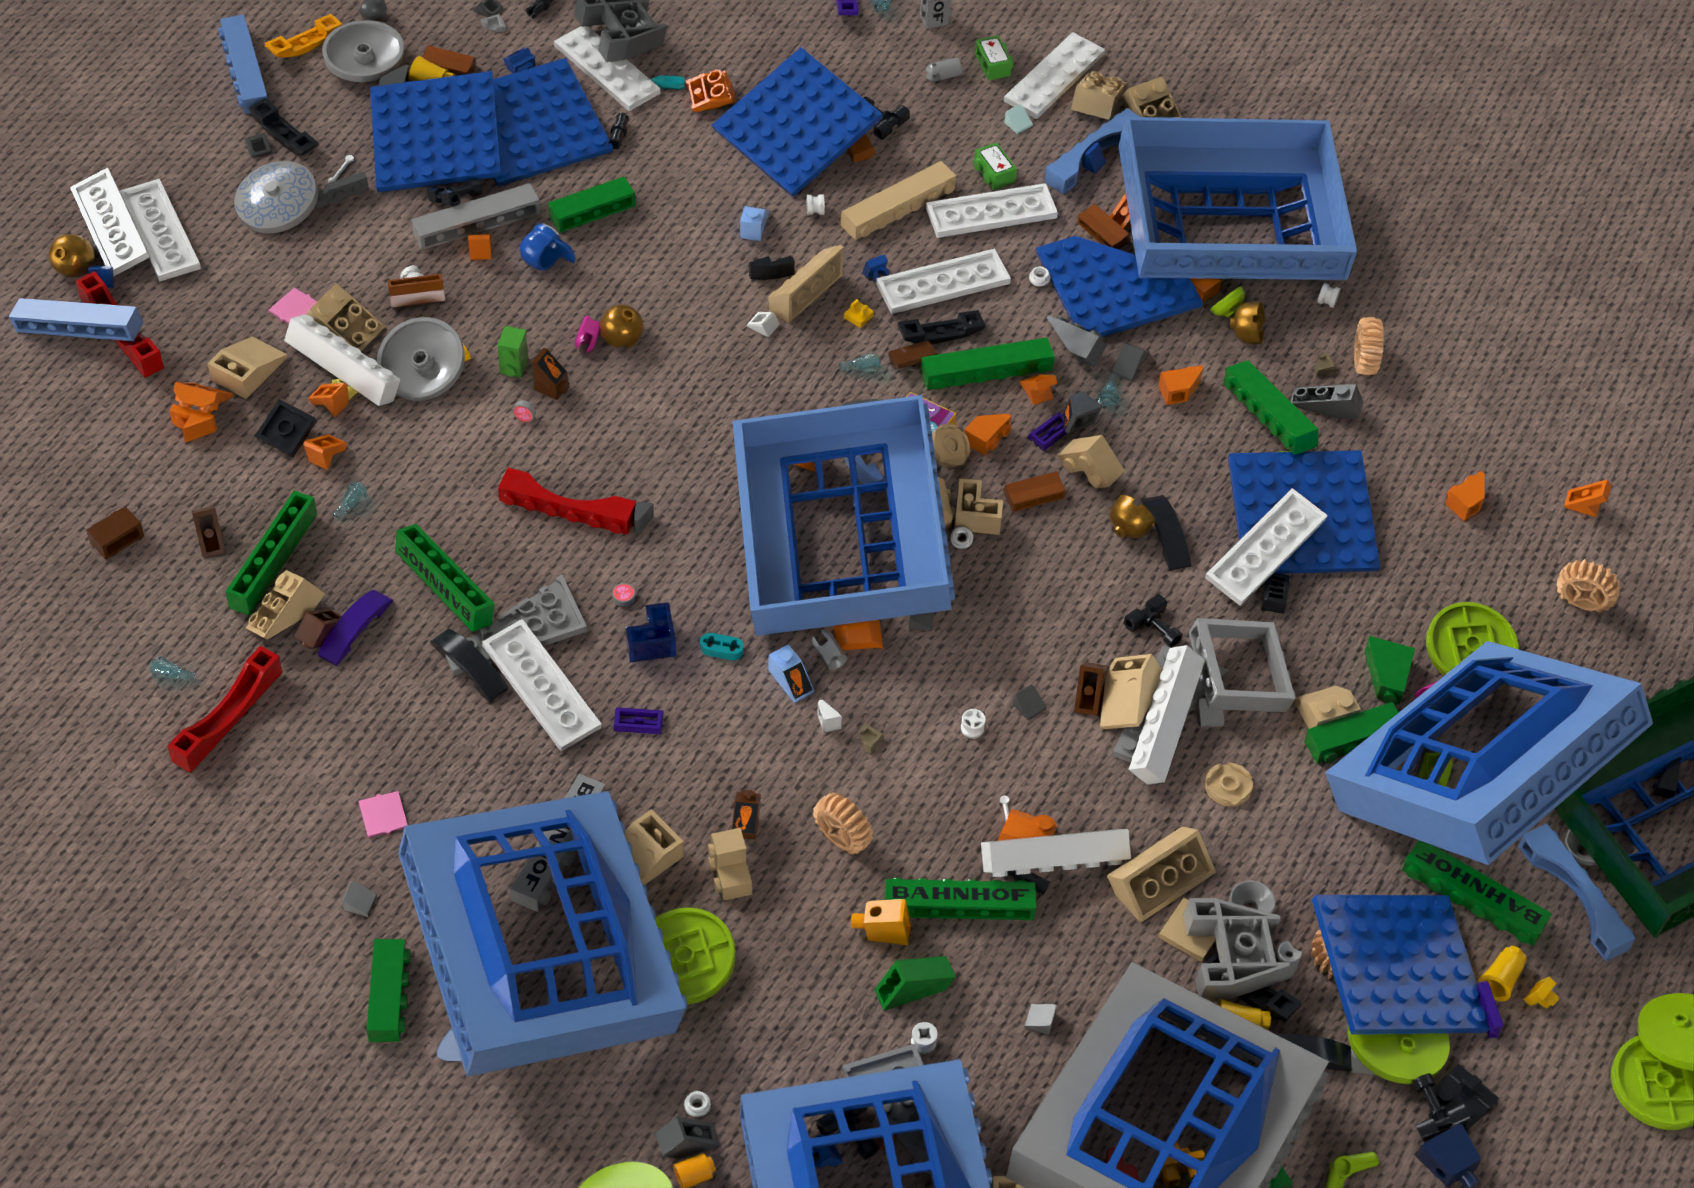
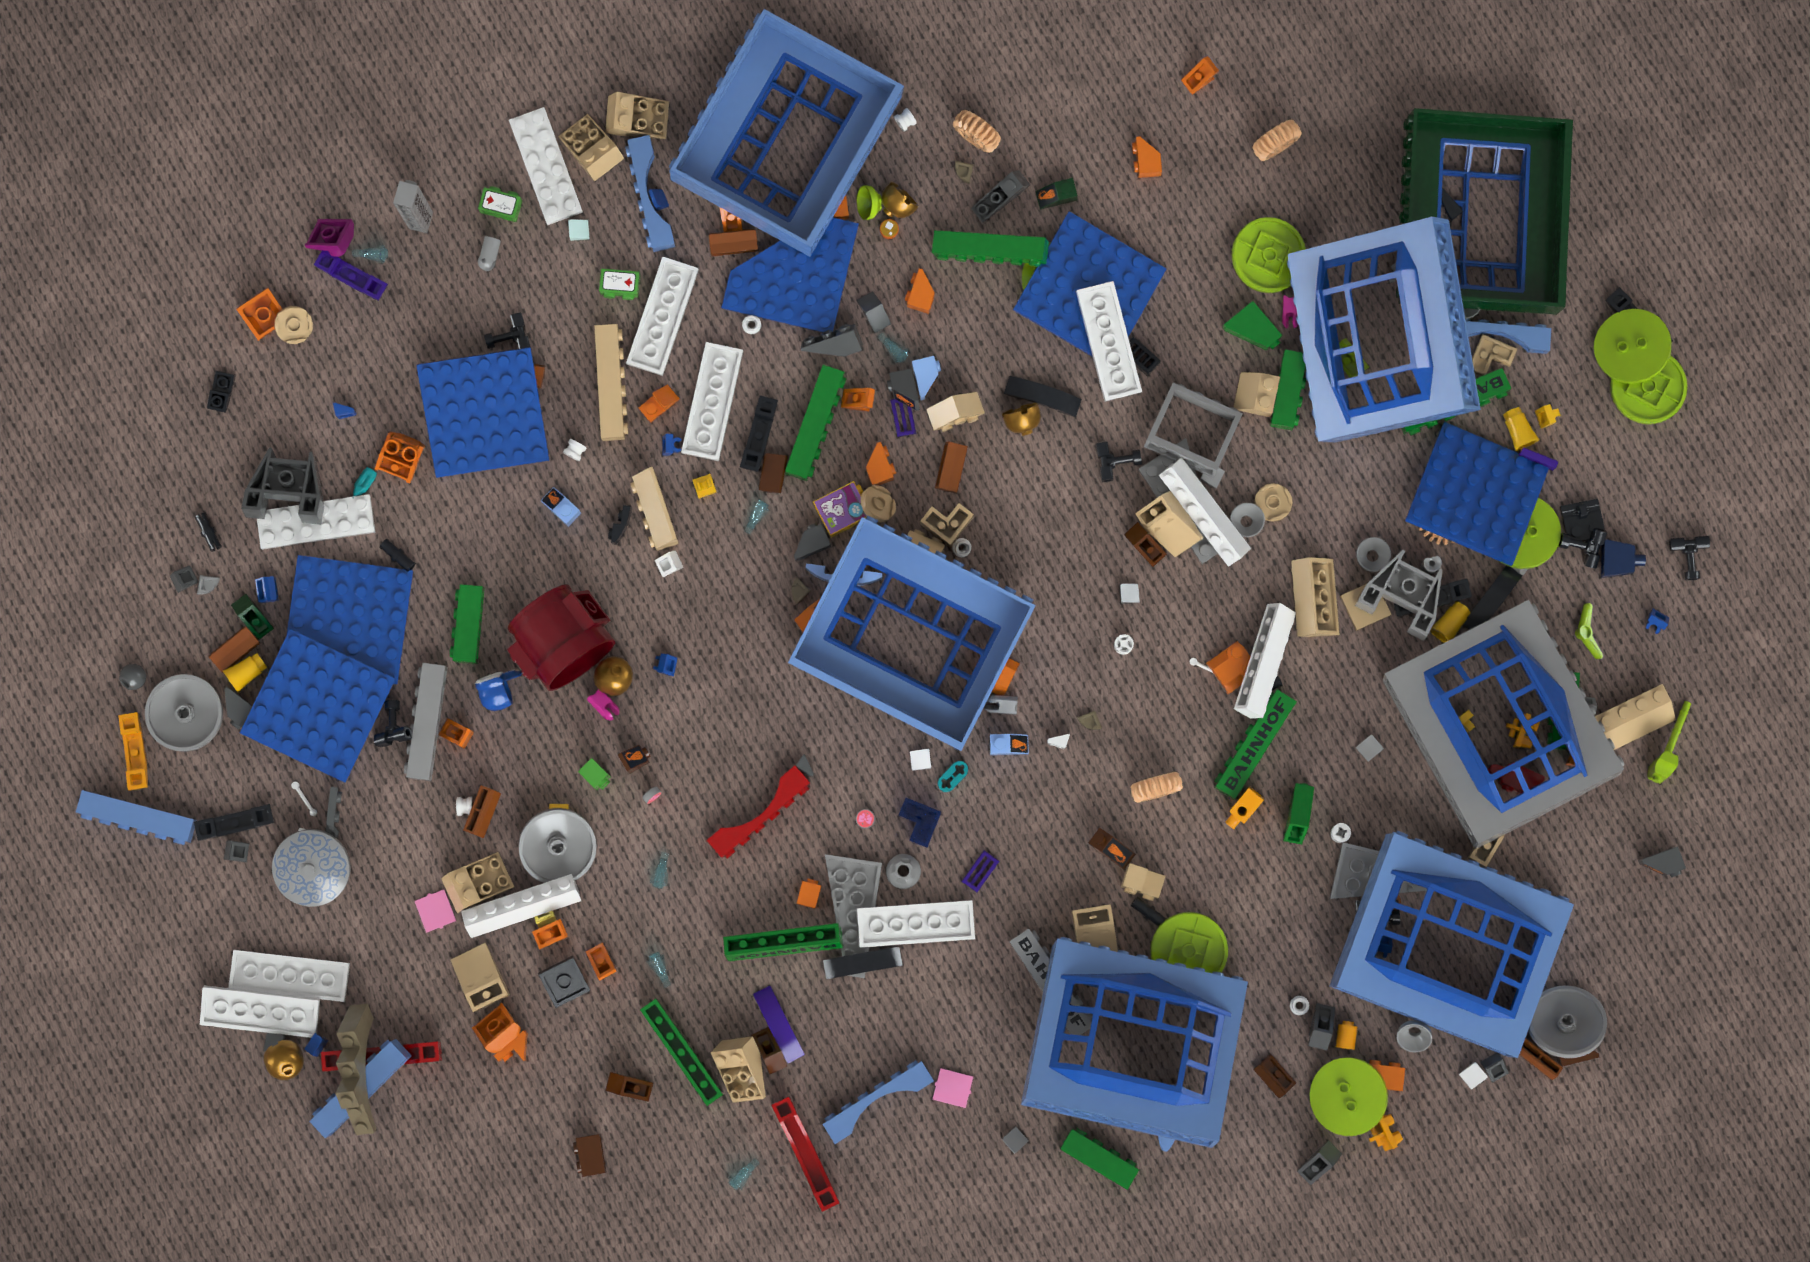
camera: 55 degrees left, 30 degrees up
none -> dark green slope [231,594,274,640]
none -> blue slope [333,402,357,419]
none -> dark tan arch [335,1003,376,1135]
none -> dark red cylinder [507,584,615,691]
none -> orange slope [638,384,680,423]
none -> clear light blue cone [649,852,669,889]
none -> blue tile [653,653,678,676]
none -> orange brick [797,878,822,909]
none -> medium blue arch [823,1060,934,1144]
none -> tile [880,219,899,239]
none -> light grey piece [886,854,921,889]
none -> white slope [910,749,931,771]
none -> light blue slope [912,356,941,401]
none -> dark green slope [1035,178,1078,210]
none -> black pin [1130,896,1167,927]
none -> light grey piece [1230,503,1265,538]
none -> reddish brown slope [1253,1054,1296,1098]
none -> yellow tile [1459,710,1475,733]
none -> tan tile [1472,334,1517,376]

